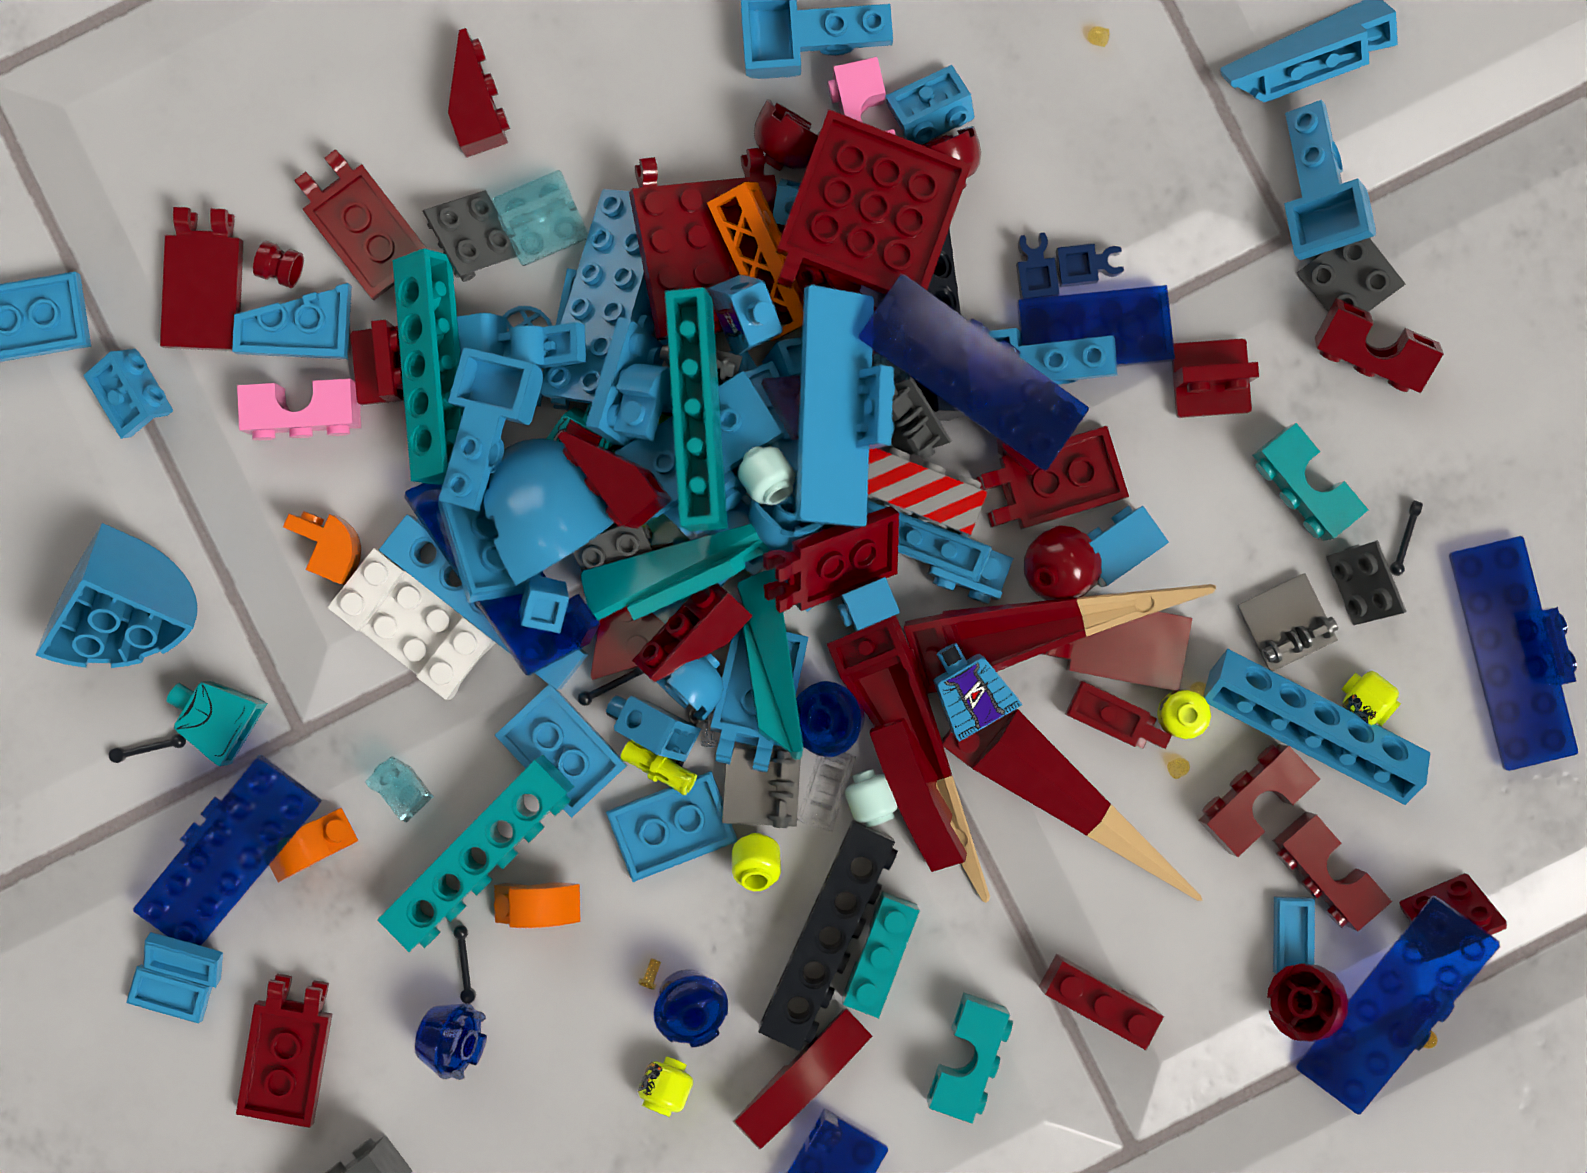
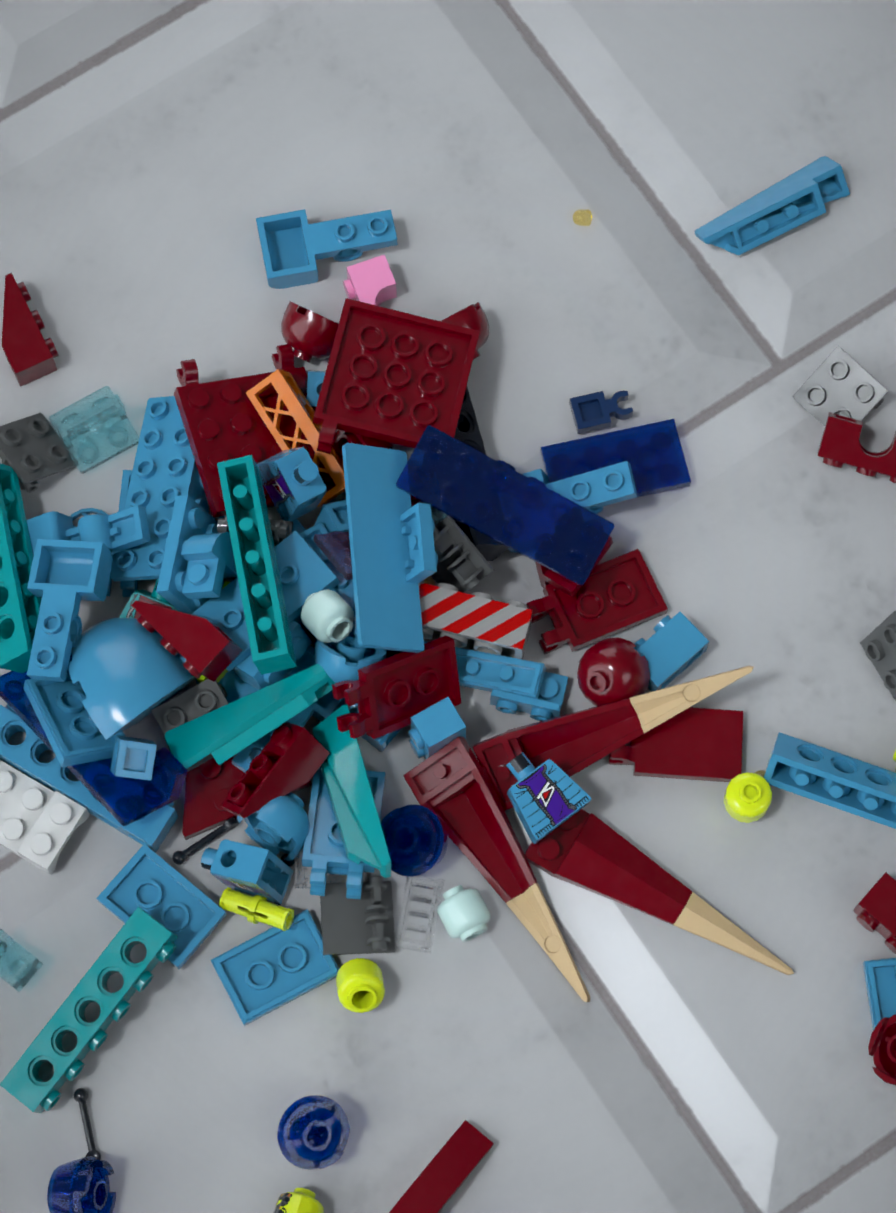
camera: 10 degrees left, 15 degrees down
orange brick [494,882,580,928] -> none
clear yellow piece [638,958,661,990] -> none
black brick [758,819,898,1052] -> none
teal arch [842,891,920,1019] -> none
dark red slope [869,717,967,872] -> none
dark azure bracket [885,65,974,144] -> none
teal arch [926,992,1013,1124] -> none
dark blue plate [1016,232,1060,302] -> none
dark red arch [1039,953,1164,1050] -> none
dark red hinge [1065,681,1172,749] -> none
clear yellow piece [1167,758,1190,779] -> none
dark red bracket [1171,339,1259,418] -> none
dark red arch [1198,744,1320,857] -> none
dark grey hinge [1237,573,1338,671] -> none
teal arch [1252,423,1369,541] -> none
dark azure plate [1284,99,1376,260] -> none

